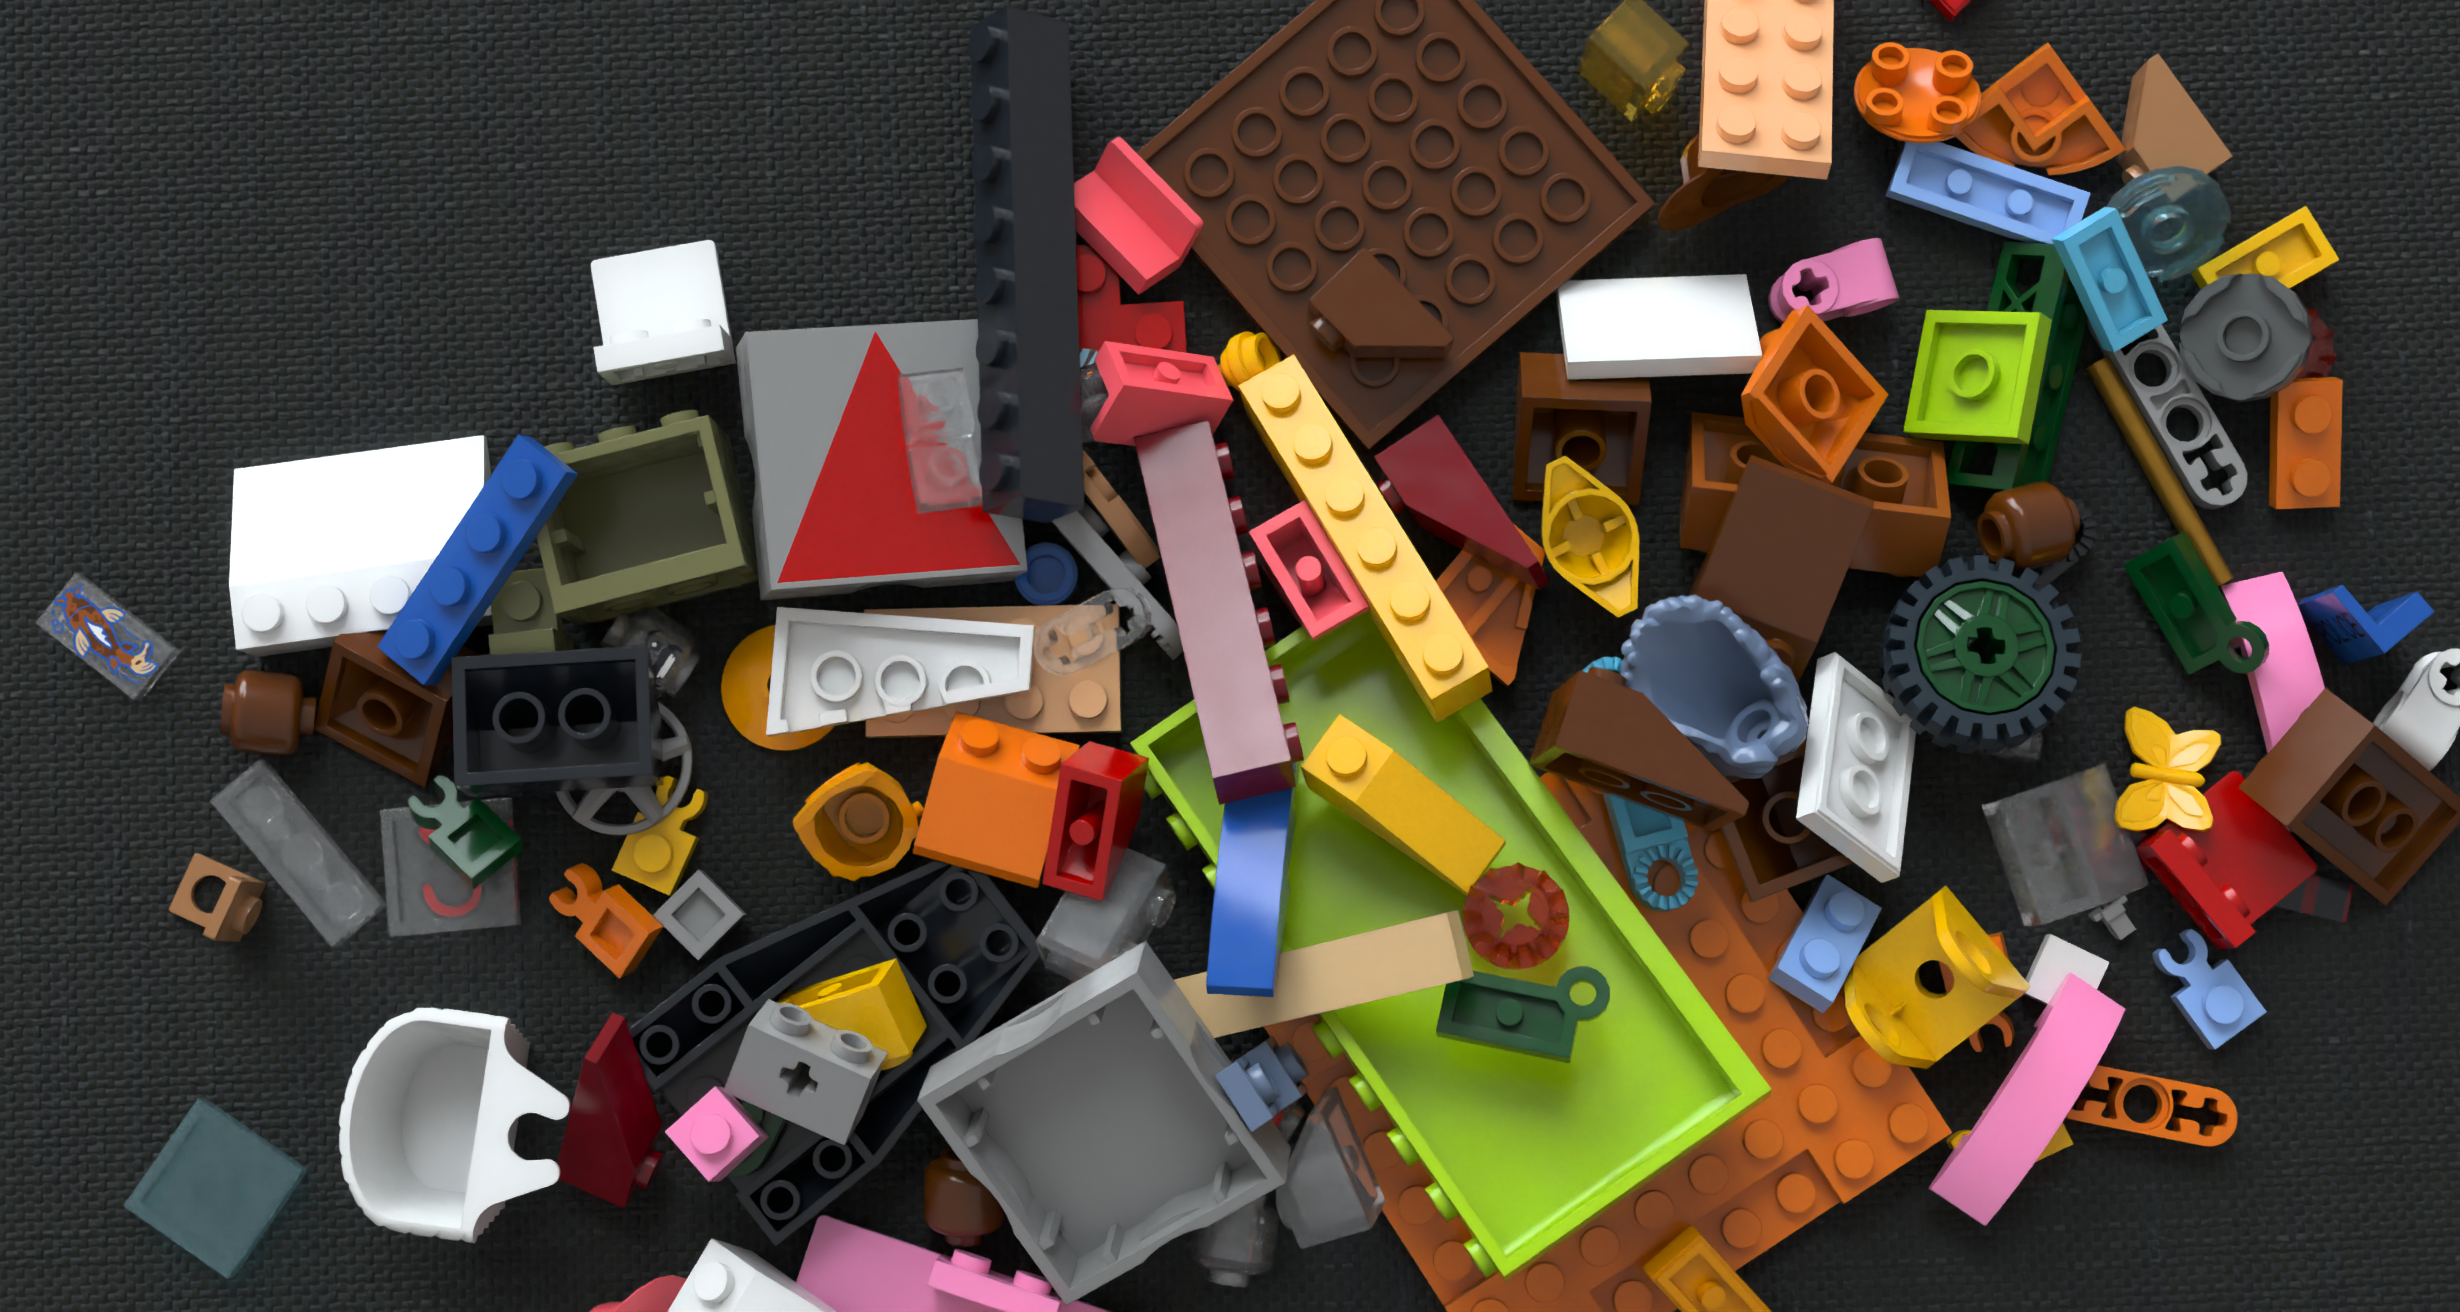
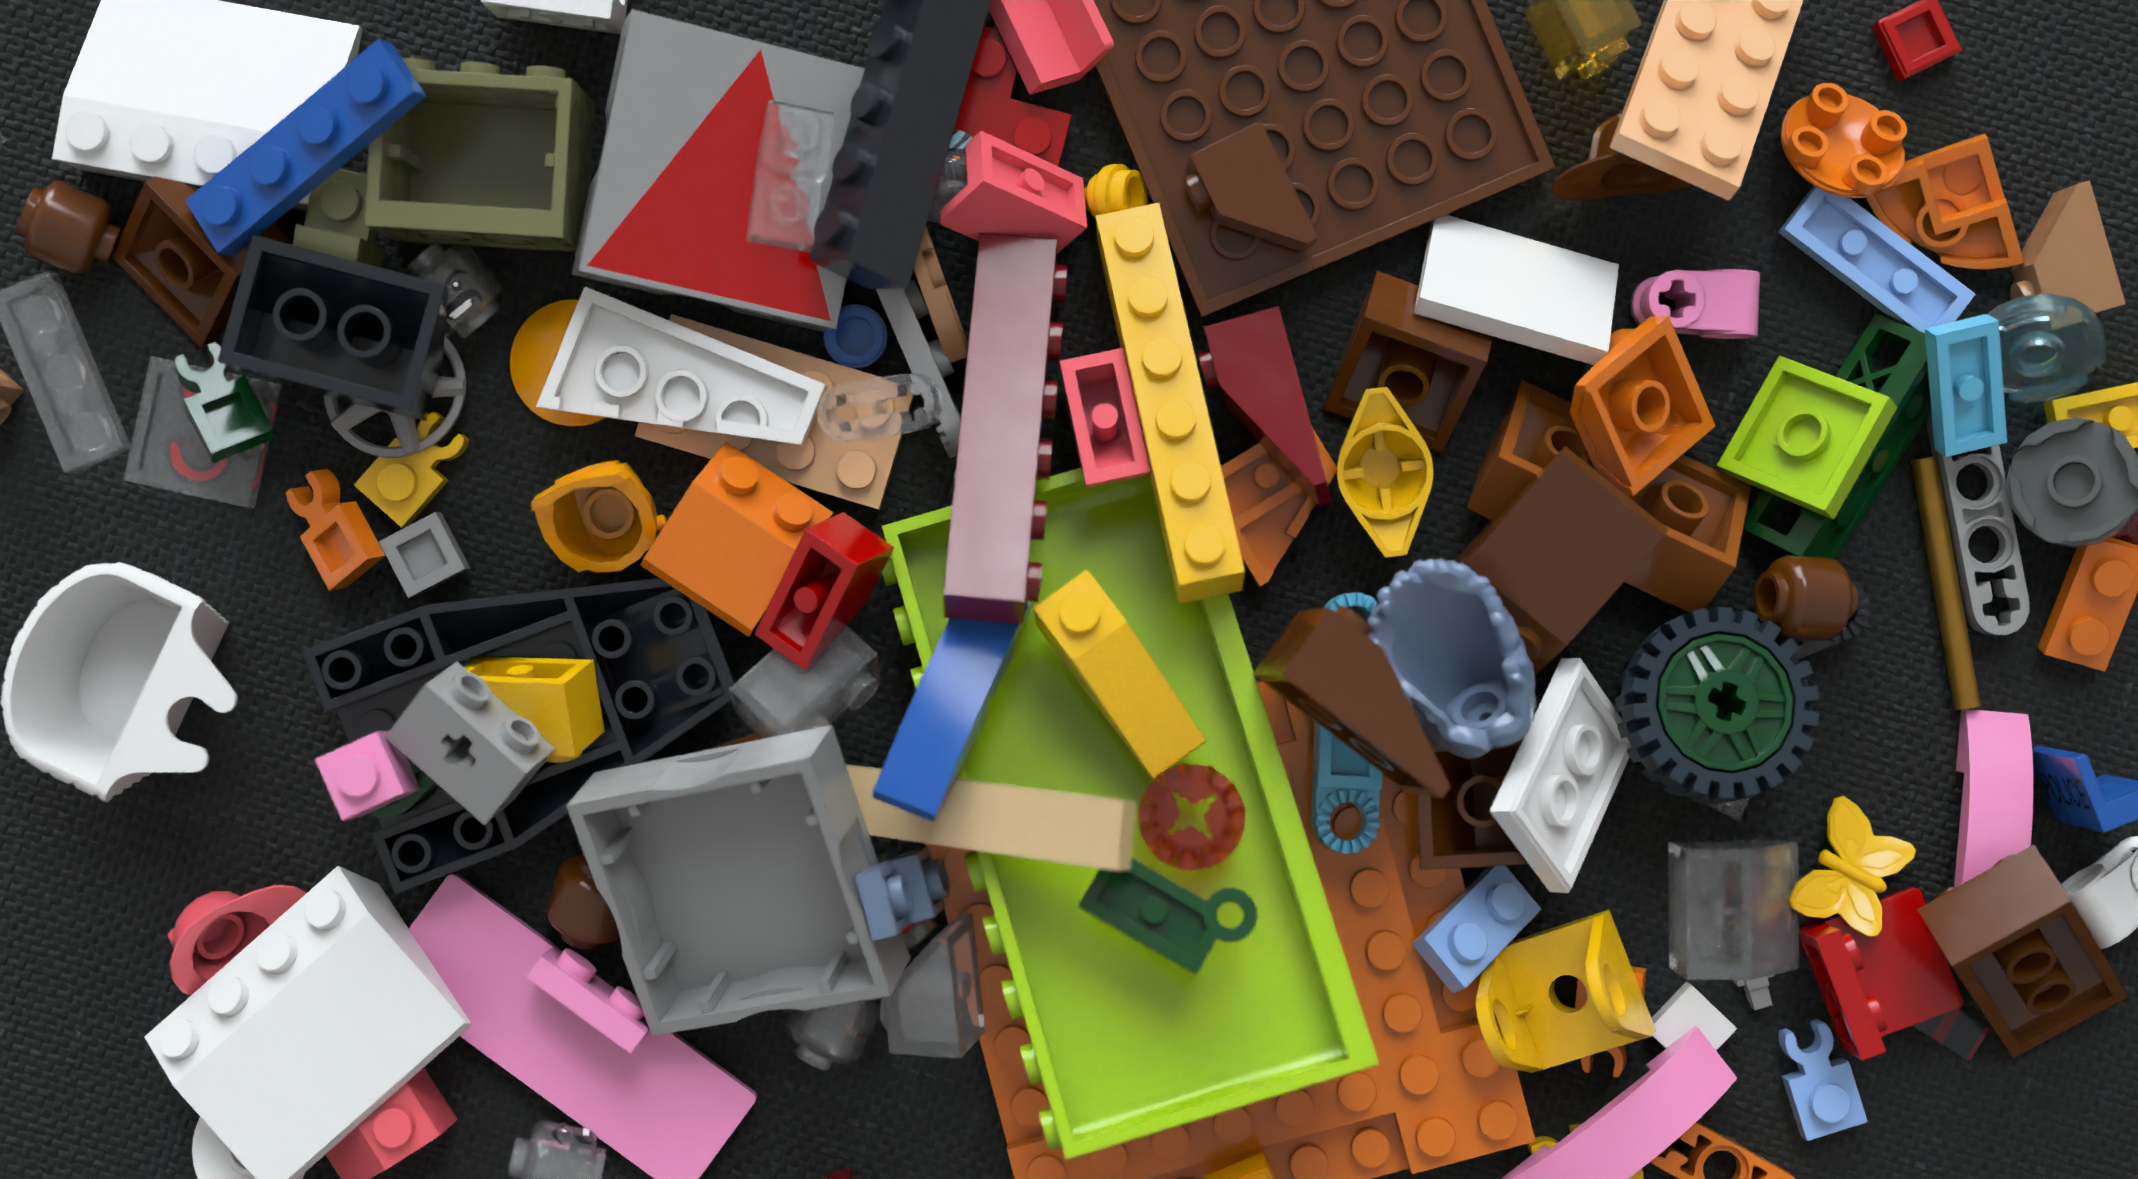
camera: 10 degrees right, 5 degrees up
dark red slope [557,1012,664,1208] -> none
dark green hinge [2123,531,2269,675] -> none

